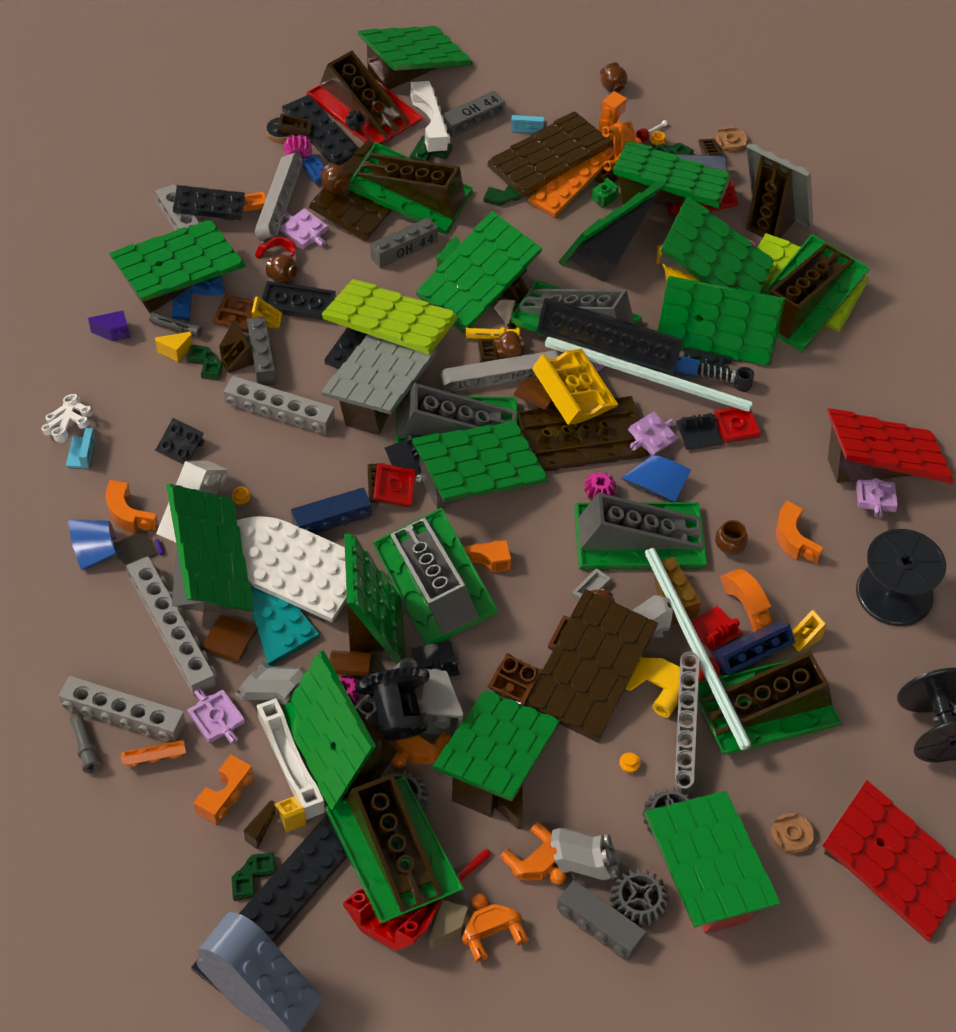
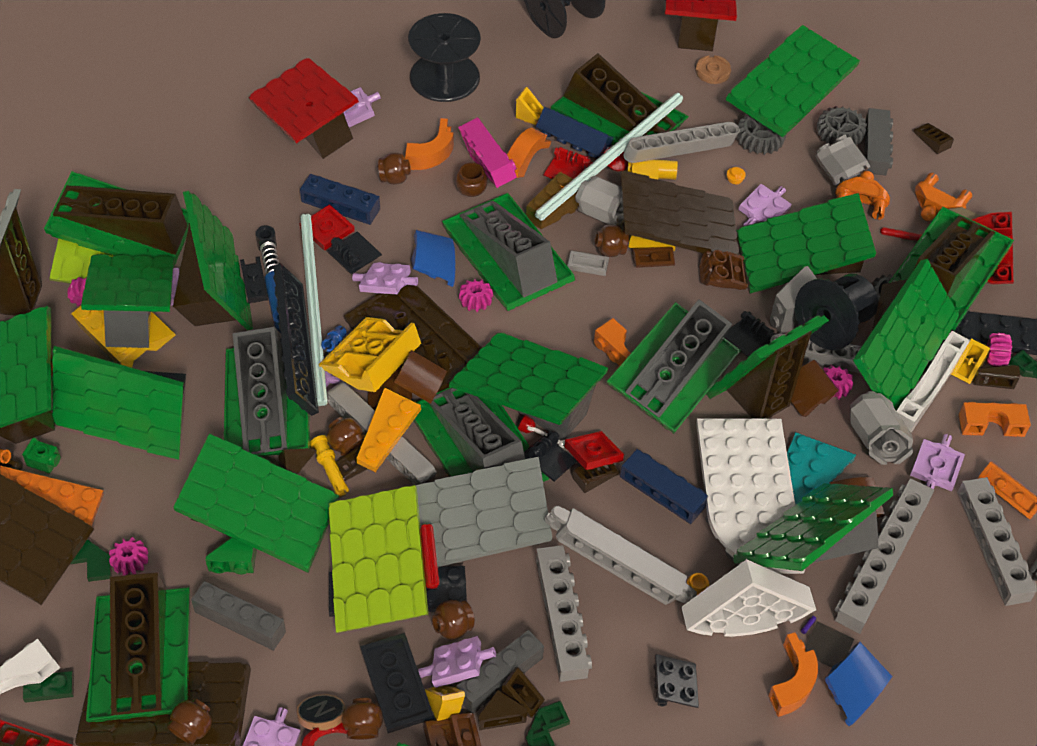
camera: 120 degrees left, 0 degrees up
none -> dark pink gear [109,537,149,575]
none -> tile [297,694,345,730]
none -> dark blue brick [300,174,380,225]
none -> blue pin [321,326,347,352]
none -> light orange wing [357,388,421,473]
none -> reddish brown piece [378,153,411,185]
none -> reddish brown slope [394,350,447,404]
none -> lavender plate [418,636,496,688]
none -> red axle [420,524,439,589]
none -> reddish brown piece [432,600,475,640]
none -> dark pink wedge [458,117,517,188]
none -> light grey hinge [544,506,697,605]
none -> lavender plate [738,184,792,226]
none -> dark brown slope [913,123,954,154]
none -> dark pink gear [986,333,1012,367]

